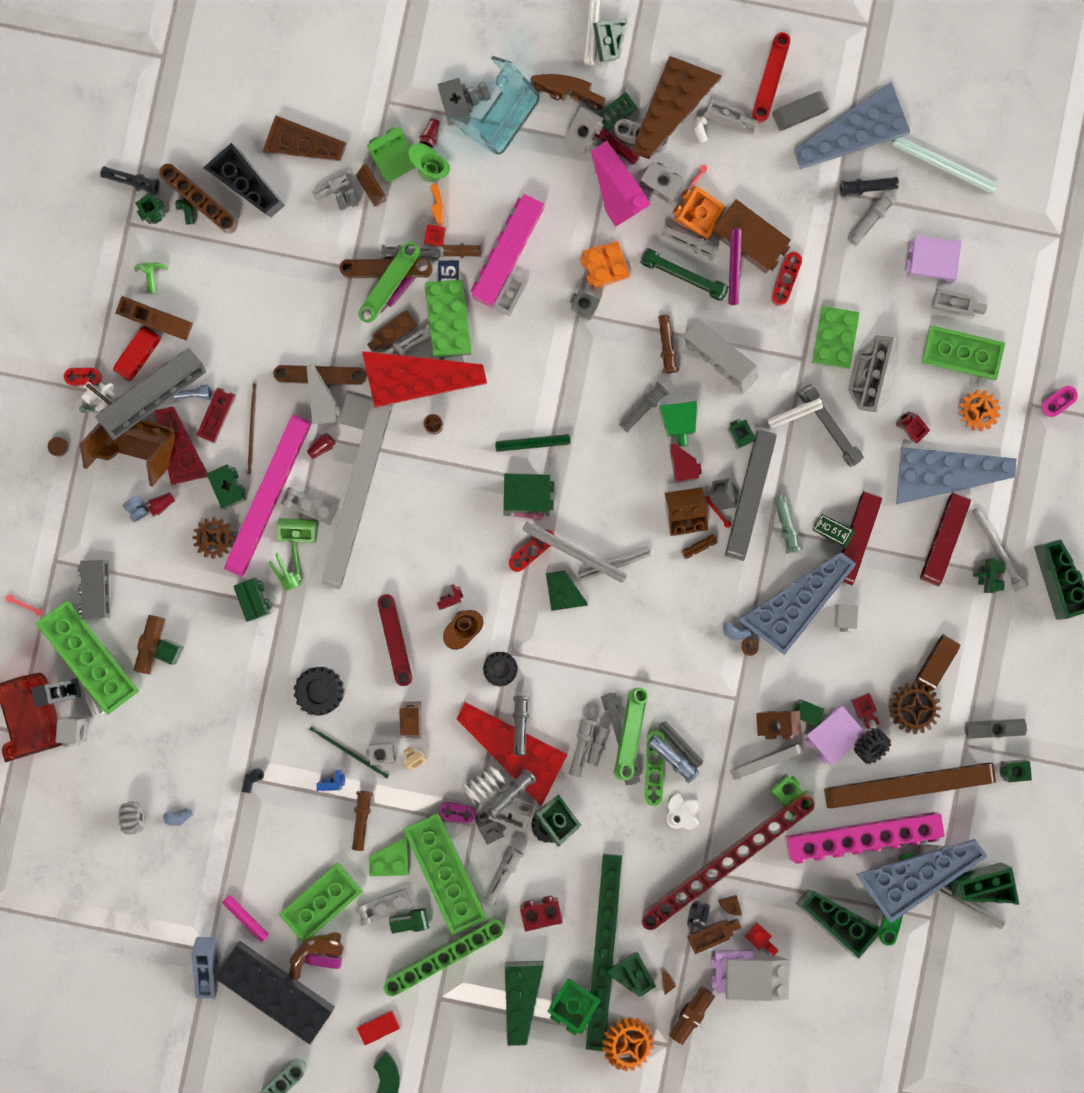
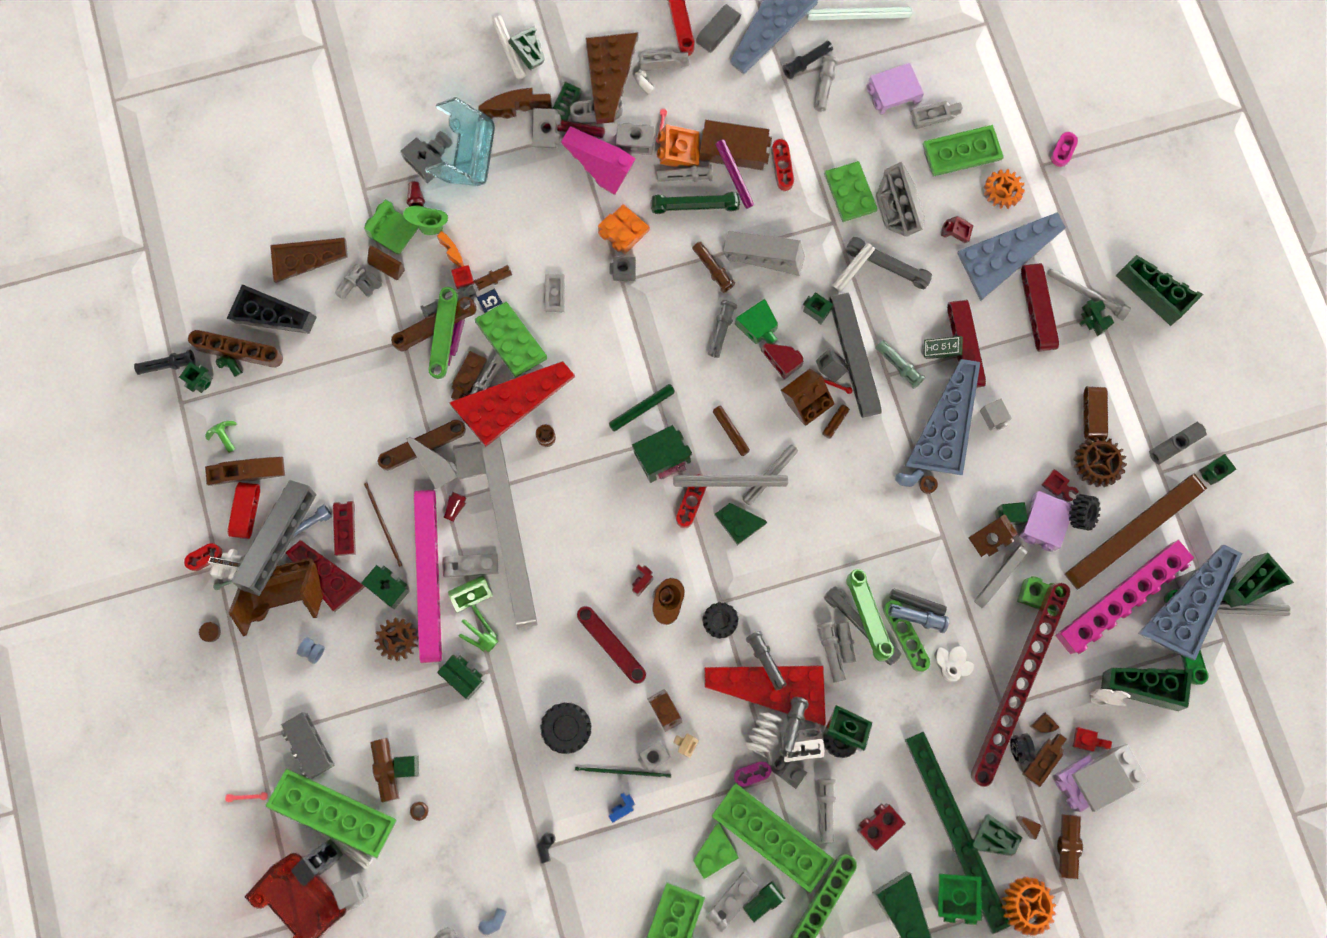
camera: 30 degrees left, 10 degrees down
dark red cone [145,492,175,517] -> none
reddish brown pin [351,791,373,851] -> none
dark pink brick [471,194,544,309] -> none
none -> reddish brown piece [410,802,429,821]
none -> reddish brown axle [713,406,750,456]
none -> white plate [1090,689,1130,706]

